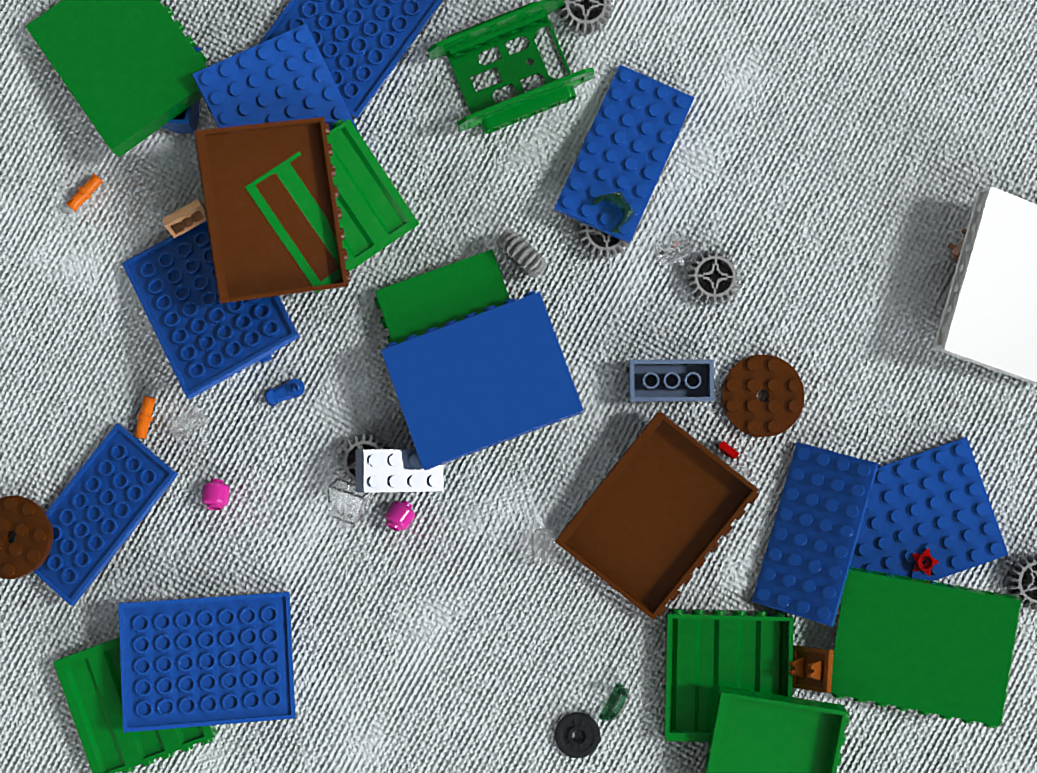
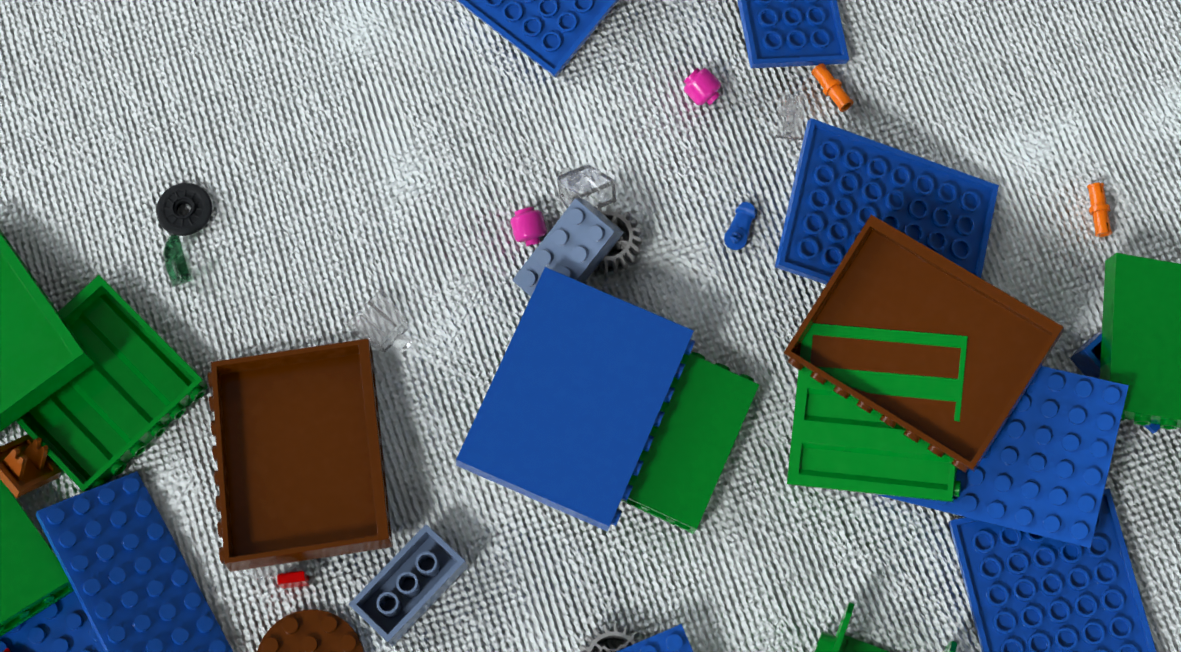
camera: 135 degrees right, 15 degrees down
light nougat brick [162,198,207,239] -> none
light grey gear [496,229,547,278] -> none

